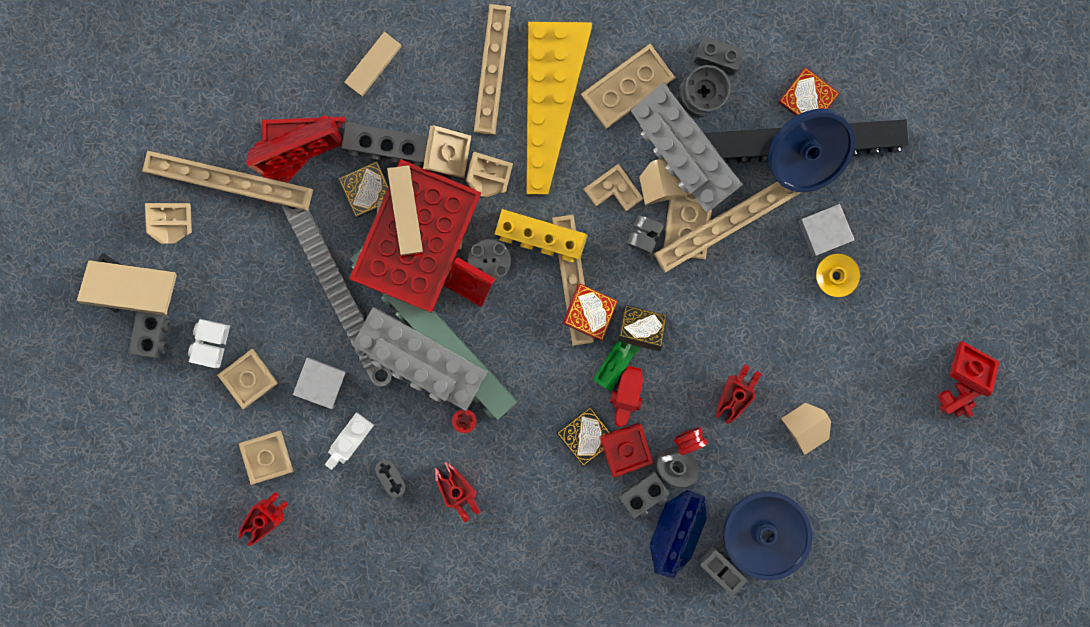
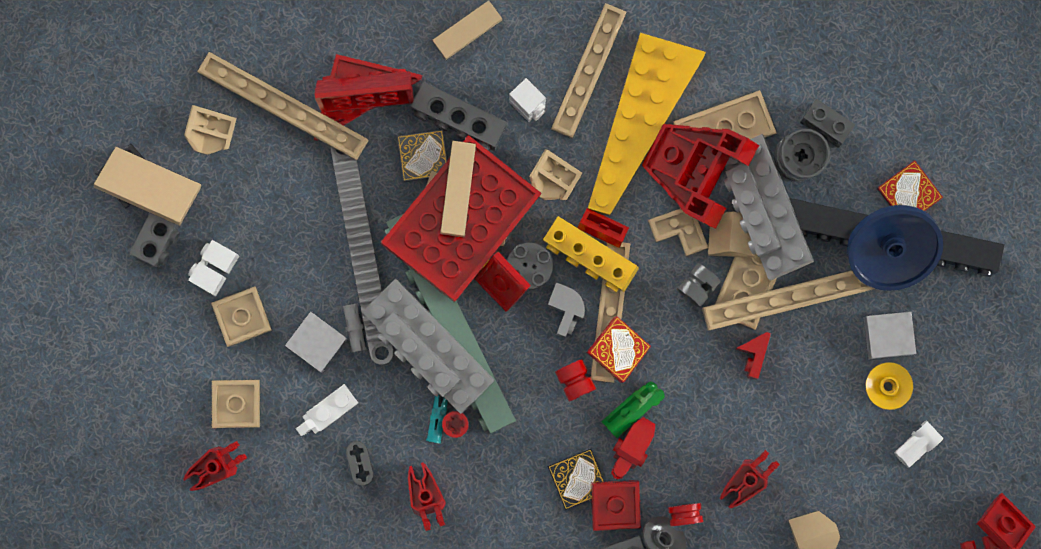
camera: 15 degrees right, 5 degrees down
tan tile [423,125,471,178] -> none
tile [618,305,667,352] -> none
none -> light grey pin [343,303,366,352]
none -> teal pin [426,395,448,444]
none -> white piece [509,78,546,122]
none -> light grey brick [548,283,585,338]
none -> red wheel [555,359,596,402]
none -> red tile [577,208,629,248]
none -> red wedge [642,124,759,229]
none -> red slope [735,332,771,380]
none -> white piece [894,421,943,468]

